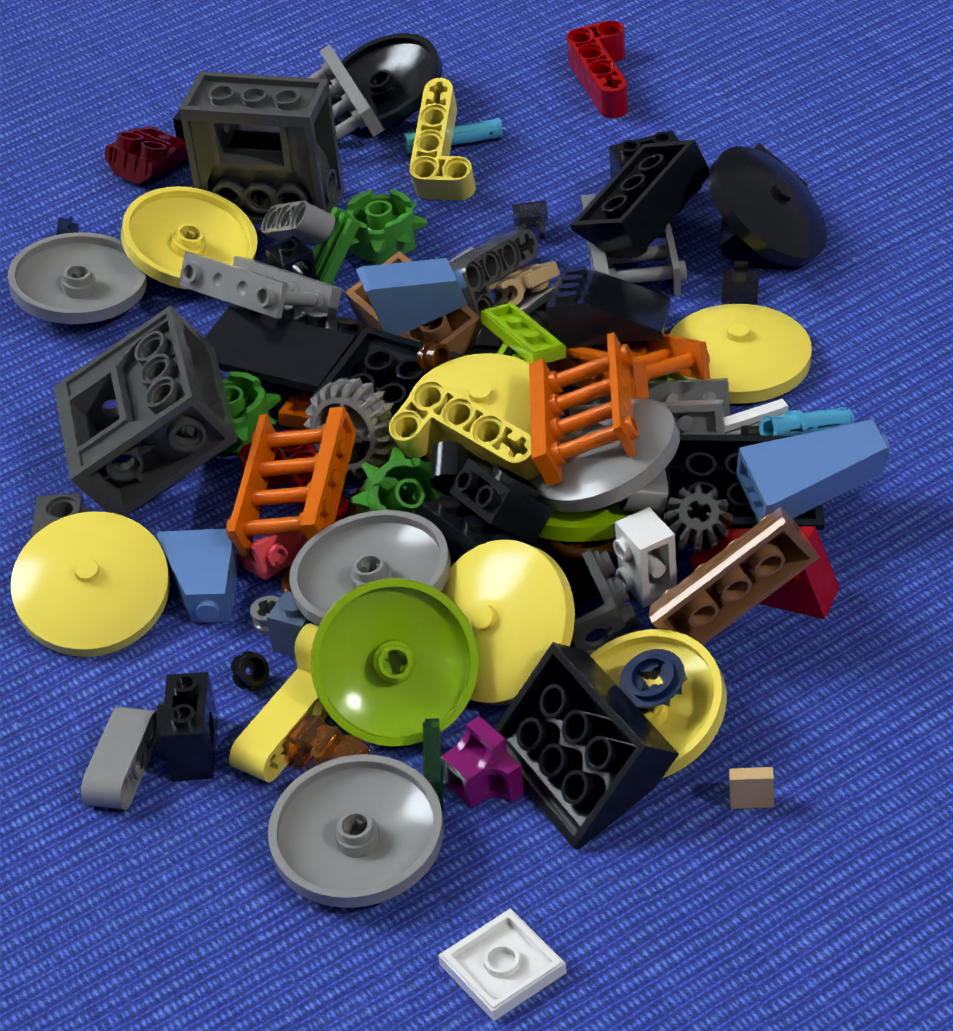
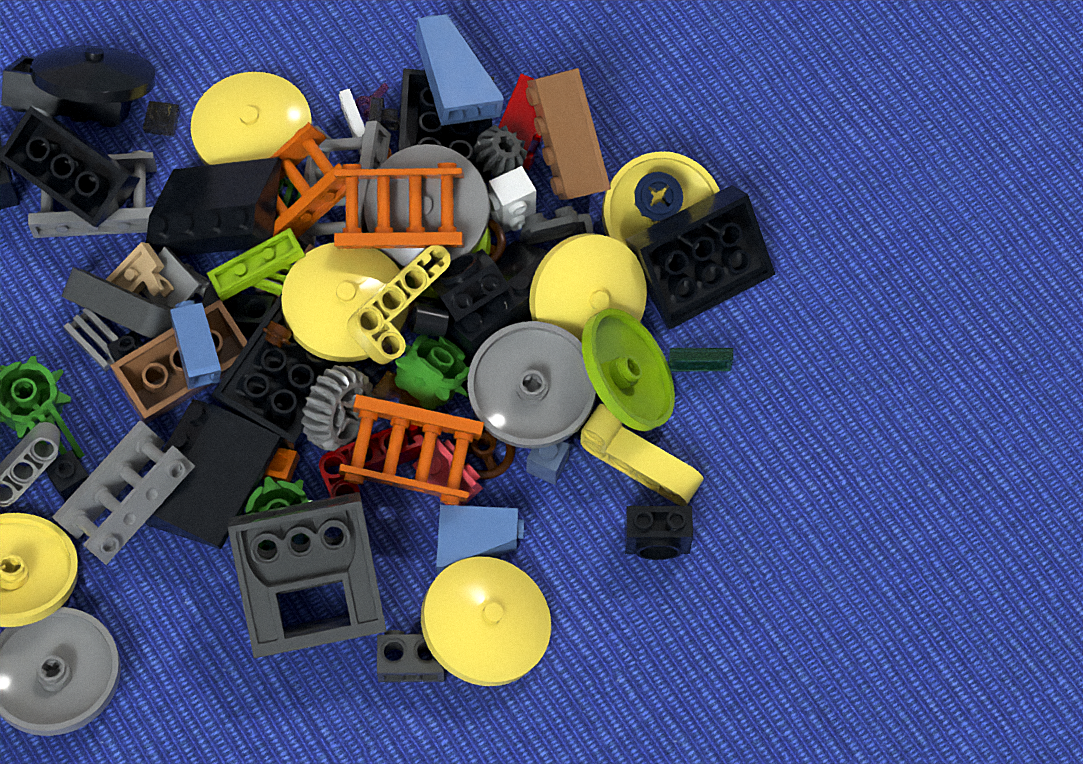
camera: 95 degrees left, 25 degrees up
light grey beam [81,706,158,810] -> none
black plate [230,651,269,691] -> none
light grey bush [250,596,279,635] -> none
light grey dish [268,754,444,908] -> none
clear orange leg [286,713,371,767] -> none
white tile [438,908,567,1021] -> none
magenta brick [441,716,524,808] -> none
clear smoke tile [512,200,548,239] -> none
tan tile [729,767,774,809] -> none
medium azure pin [759,407,854,436] -> none

